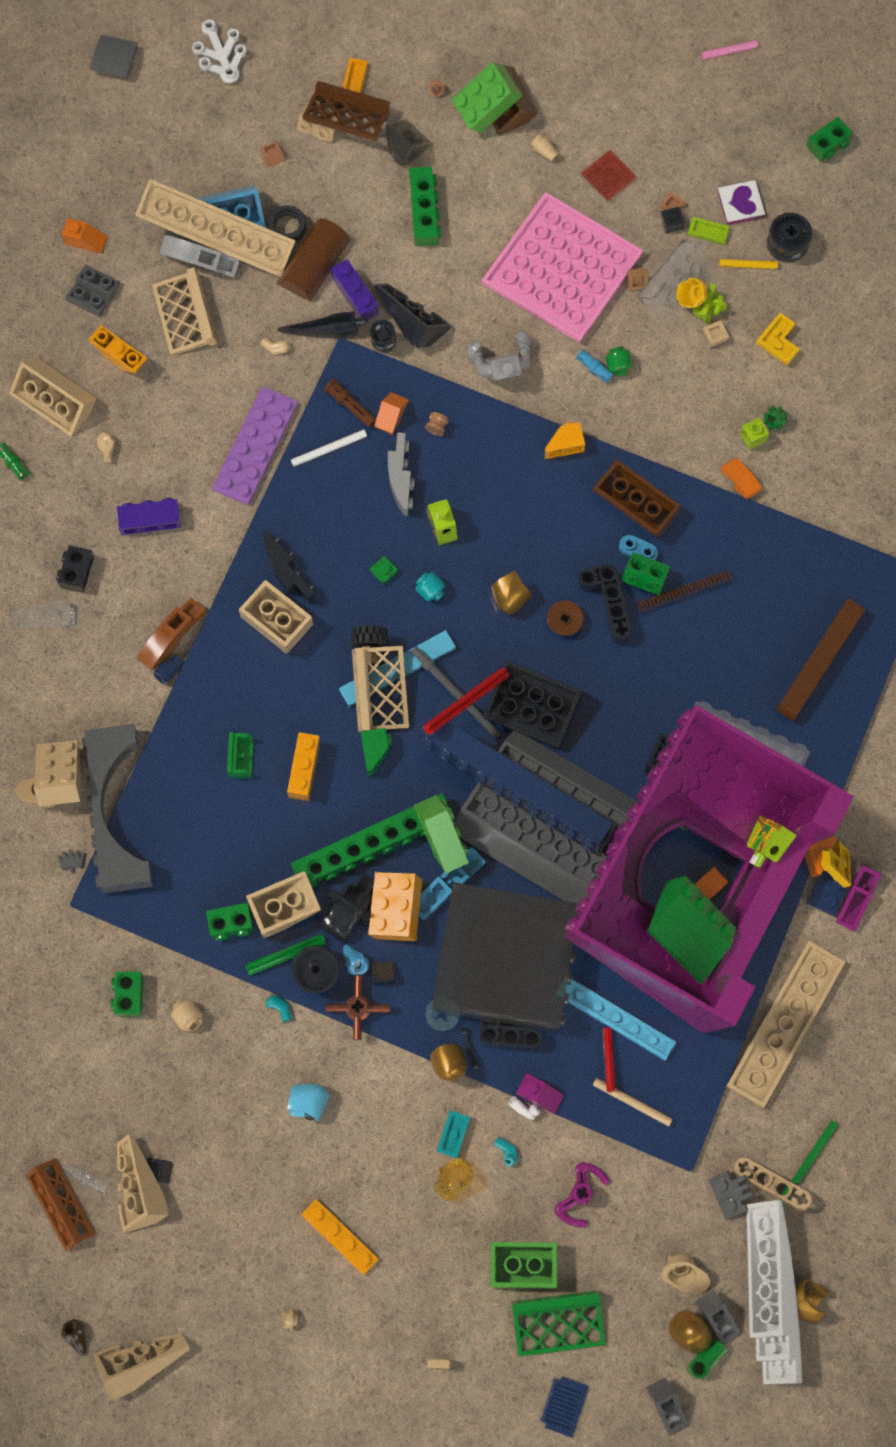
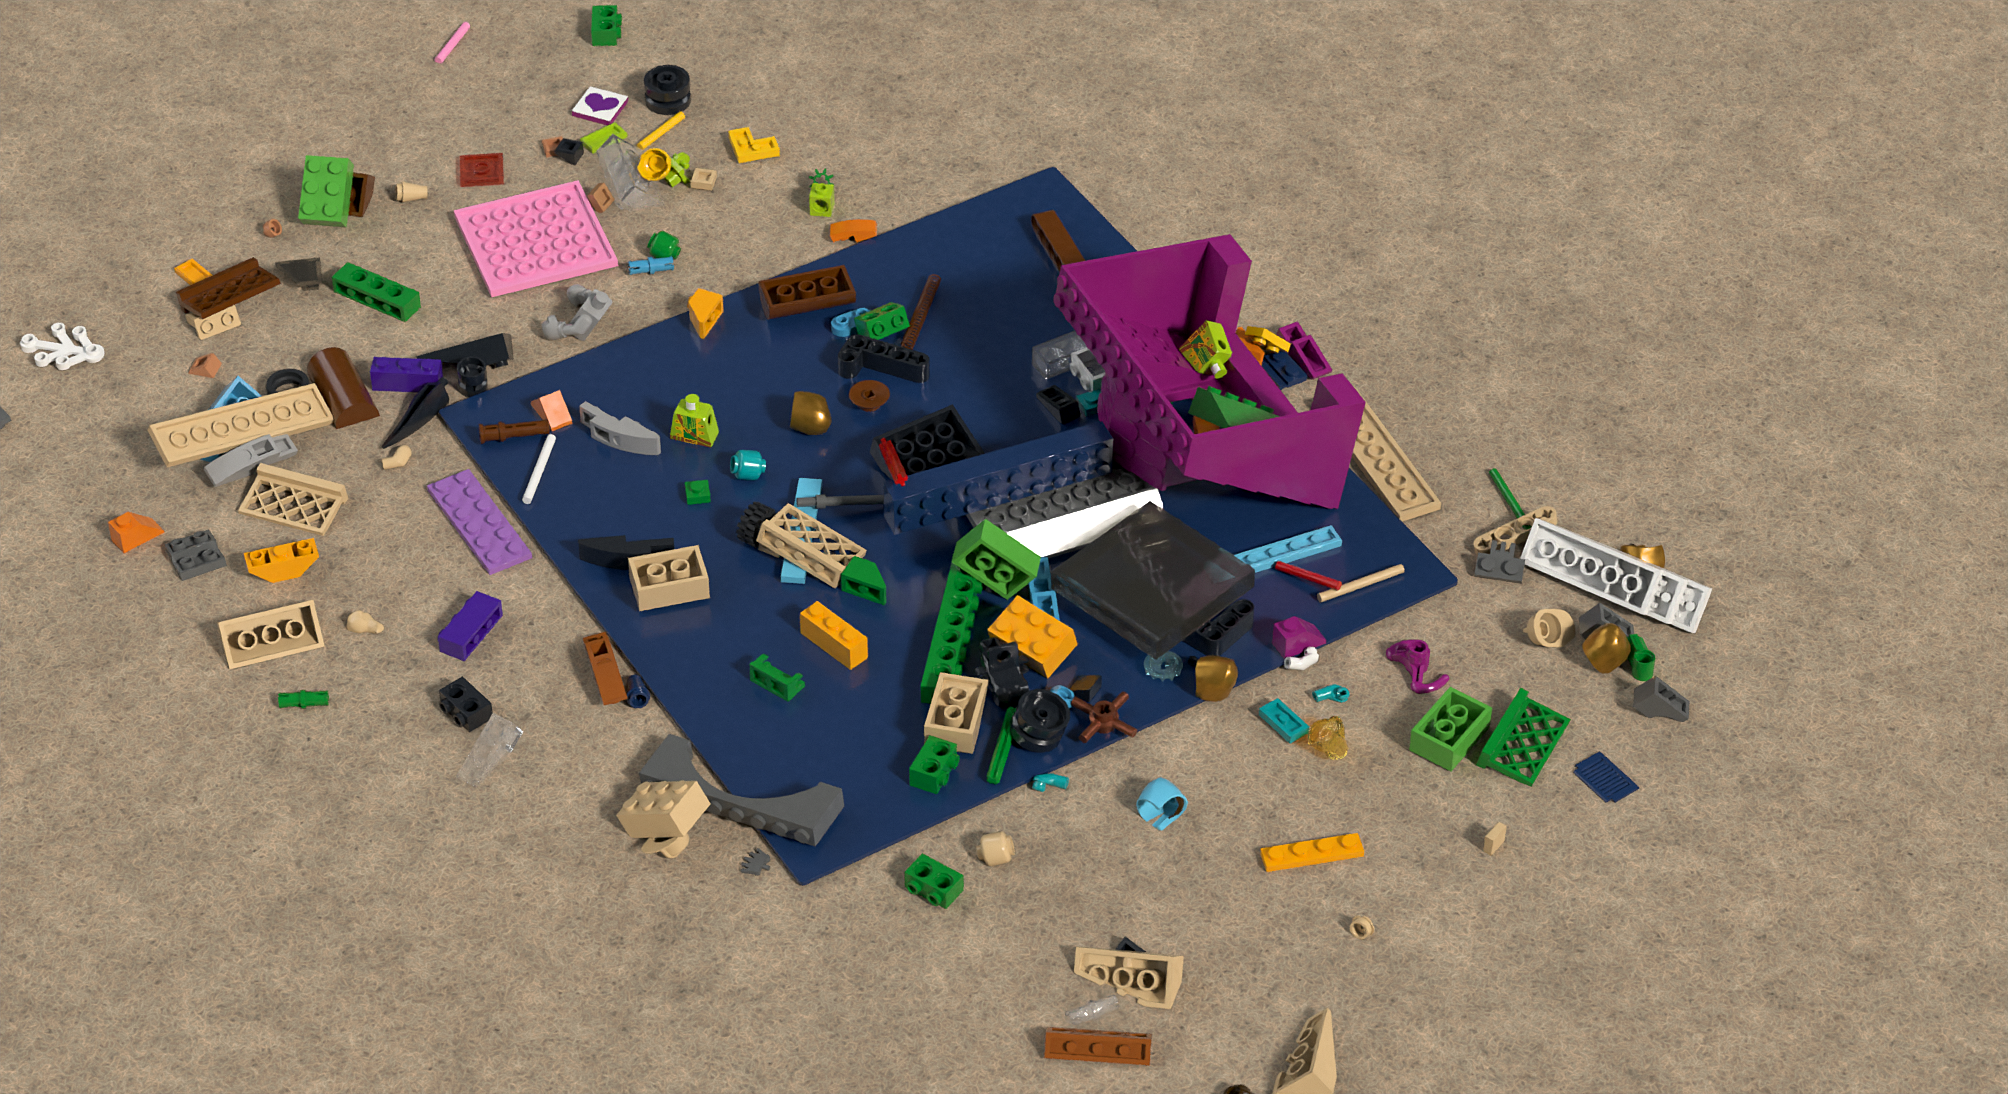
camera: 55 degrees left, 30 degrees down
medium nougat wheel [425,412,449,436] -> none

